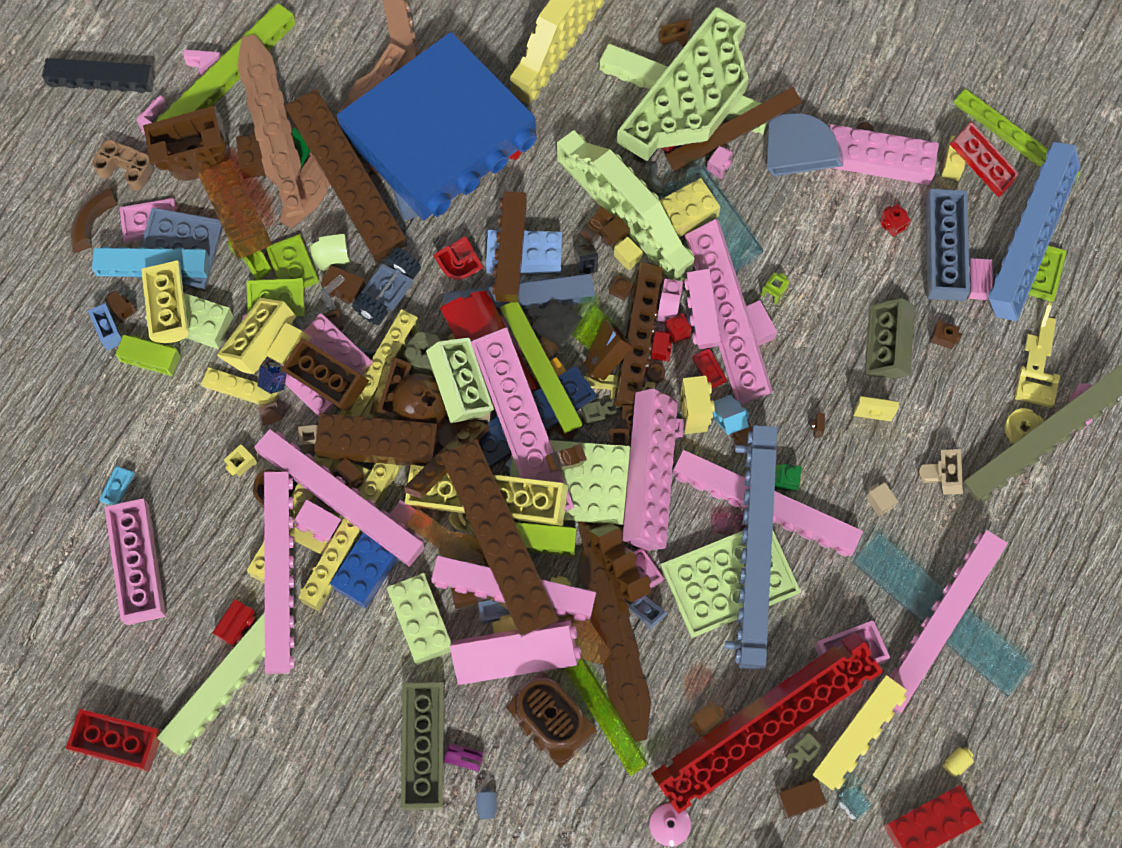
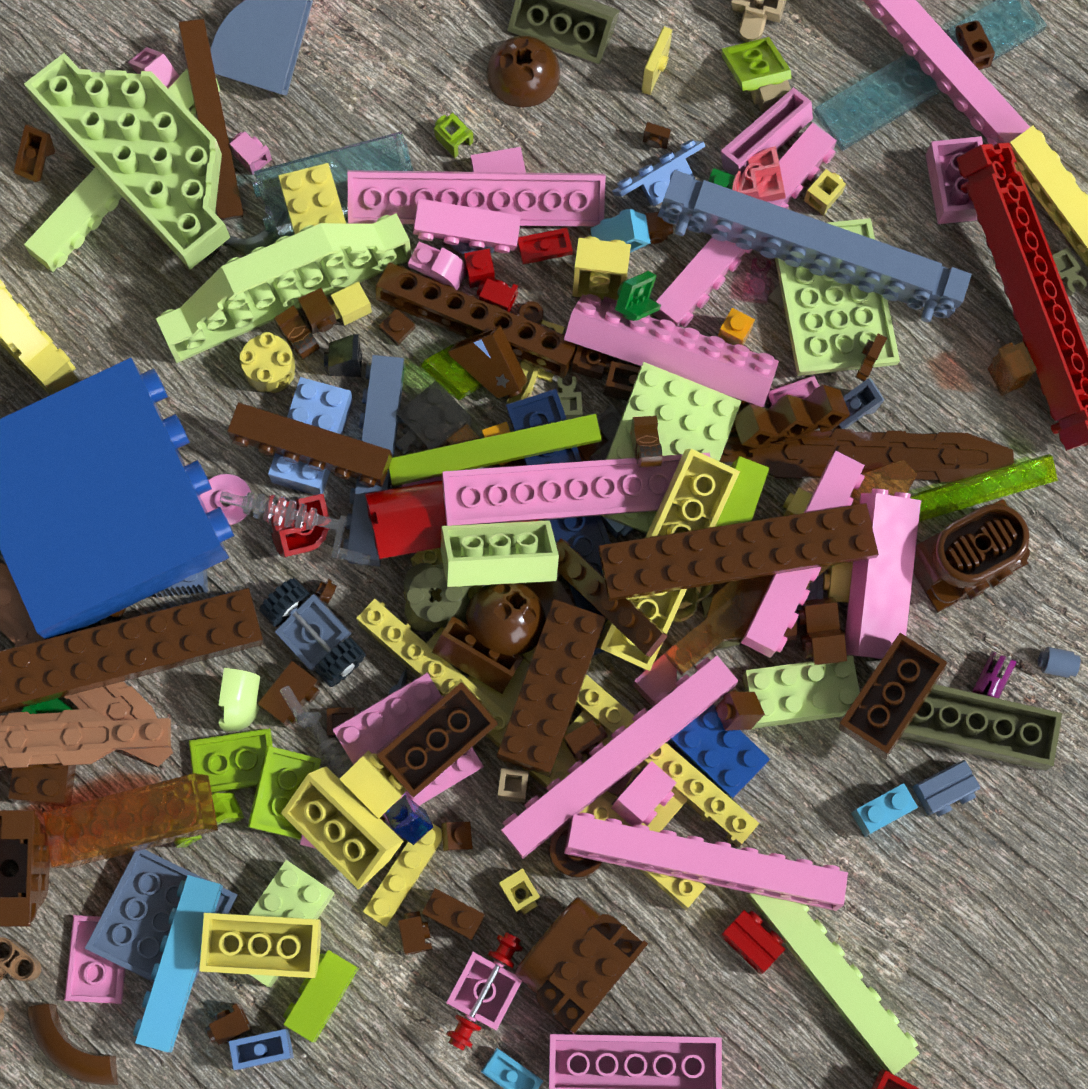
camera: 80 degrees left, 5 degrees up
none -> bright pink slope [128,47,179,88]
none -> bright pink dish [200,474,252,525]
none -> clear piece [220,492,371,566]
none -> light yellow brick [240,332,296,393]
none -> reddish brown plate [314,578,337,605]
none -> reddish brown brick [398,911,433,955]
none -> reddish brown piece [422,888,485,941]
none -> bright pink brick [446,932,523,1050]
none -> reddish brown piece [486,36,560,108]
none -> reddish brown brick [515,897,648,1035]
none -> light blue bracket [612,139,705,206]
none -> green bracket [615,271,661,321]
none -> reddish brown brick [715,690,765,731]
none -> light orange brick [718,308,755,346]
none -> lime plate [721,37,792,91]
none -> bright pink brick [721,87,813,176]
none -> coral brick [732,146,786,201]
none -> reddish brown brick [797,597,847,665]
none -> light yellow brick [804,169,846,216]
none -> reddish brown brick [839,633,948,760]
none -> medium azure brick [851,783,918,837]
none -> reddish brown plate [855,333,887,382]
none -> sand blue brick [913,760,981,817]
none -> reddish brown leg [955,20,995,70]

